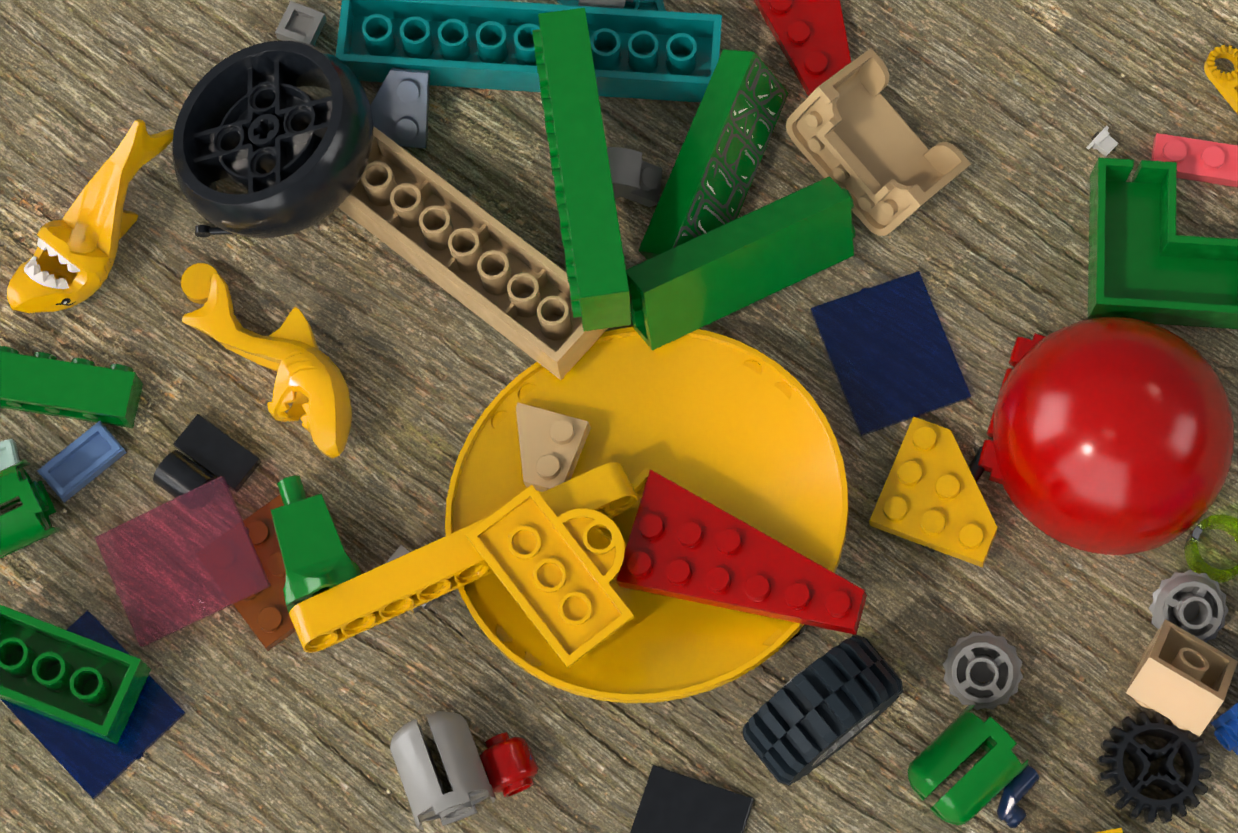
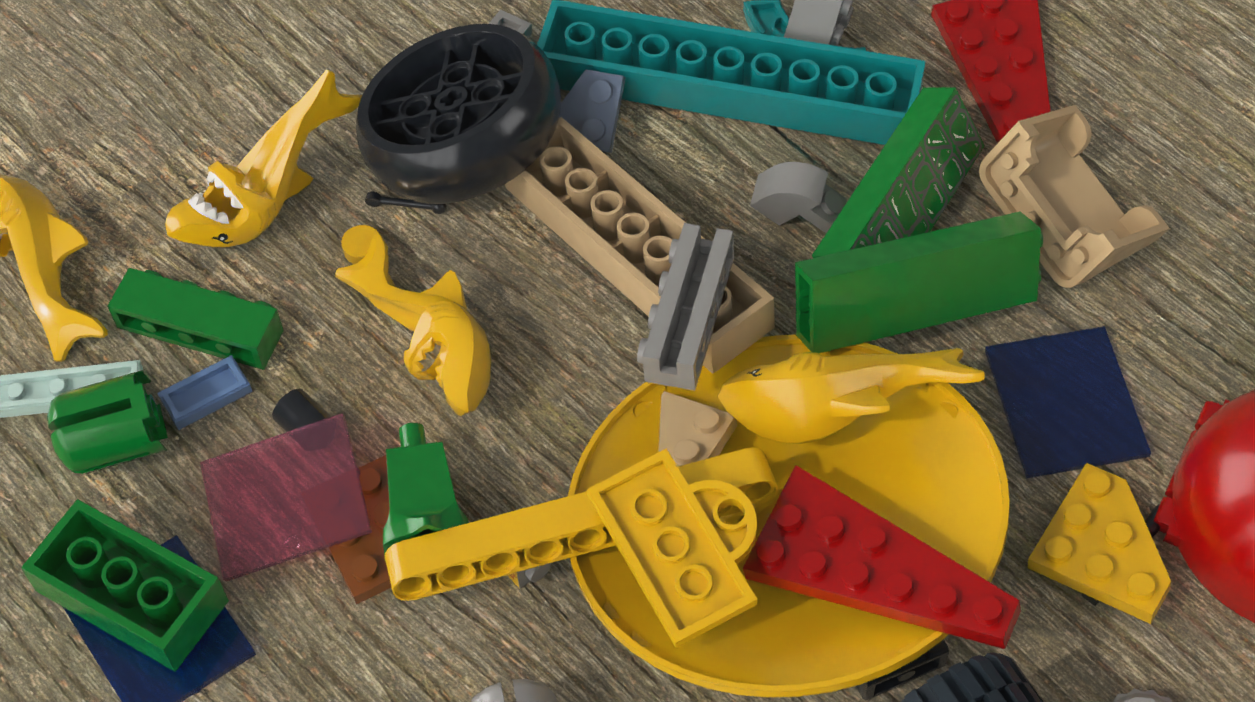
camera: 10 degrees right, 15 degrees down
black tile [173,414,261,493] -> none
green brick [532,8,631,332] -> none
none -> light grey brick [637,223,734,391]
none -> yellow piece [718,348,985,444]

